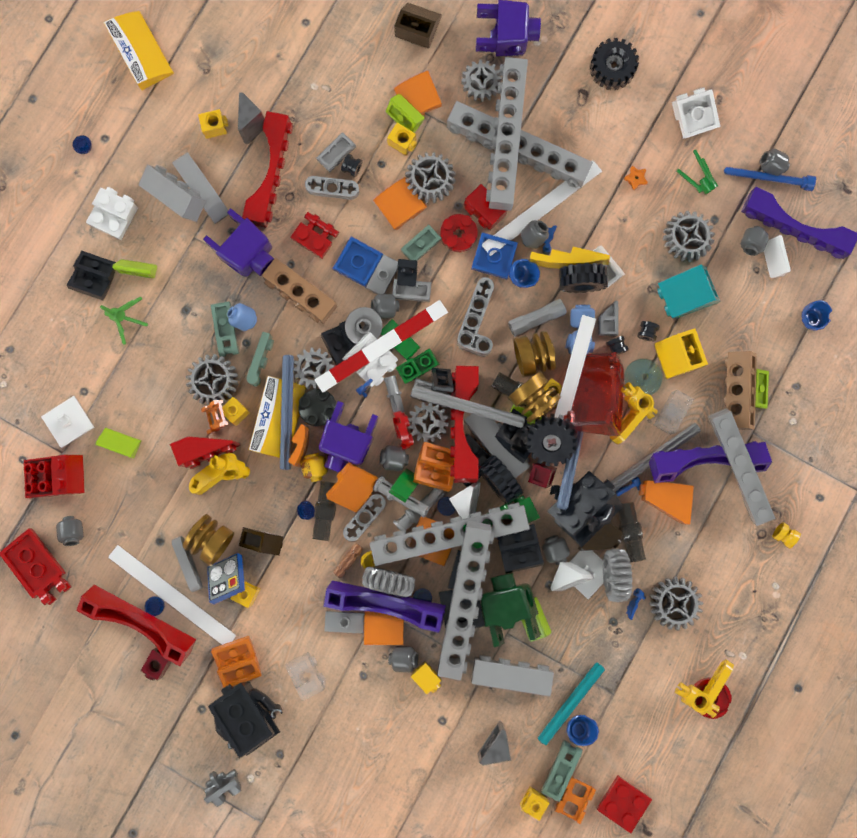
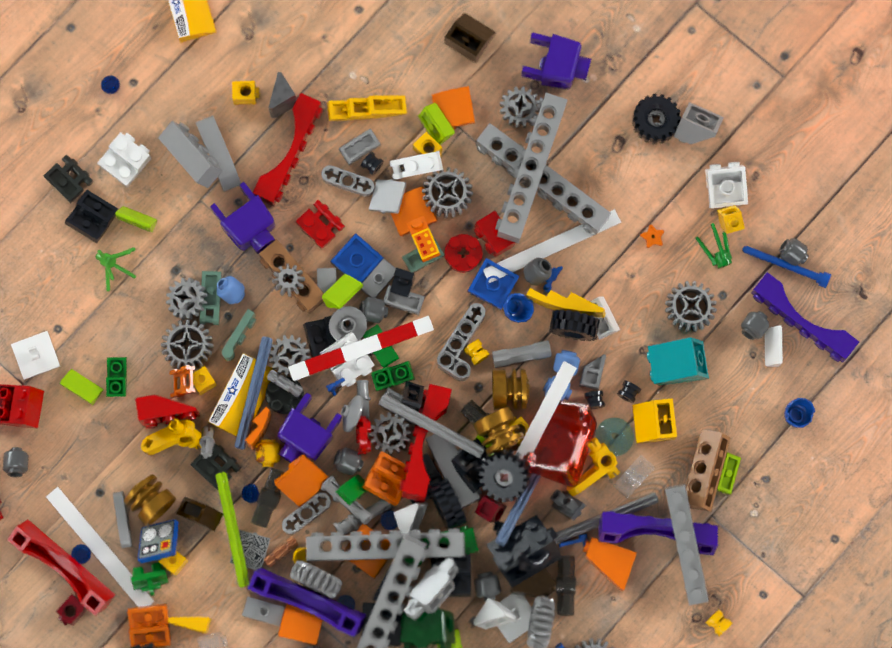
camera: 10 degrees right, 5 degrees down
none -> pearl dark grey plate [43,155,93,204]
none -> green slope [106,357,127,397]
none -> green hips [131,563,169,596]
none -> light grey gear [166,278,208,320]
none -> yellow slope [168,617,211,634]
none -> pearl dark grey plate [190,443,241,491]
none -> light grey axle [199,426,215,459]
none -> lime axle [216,472,250,588]
none -> light grey piece [230,530,270,570]
none -> light grey axle [267,370,303,397]
none -> light grey gear [272,264,305,297]
none -> light grey tile [317,268,337,293]
none -> lime slope [322,274,364,309]
none -> yellow slope [327,95,407,121]
none -> light grey dish [341,395,363,432]
none -> piece [369,179,406,214]
none -> white plate [389,151,443,180]
none -> light grey hinge [404,558,458,620]
none -> orange slope [406,216,440,262]
none -> yellow wheel [464,339,490,366]
none -> dark grey hips [550,489,586,521]
none -> light grey slope [674,102,724,144]
none -> yellow brick [717,205,745,234]

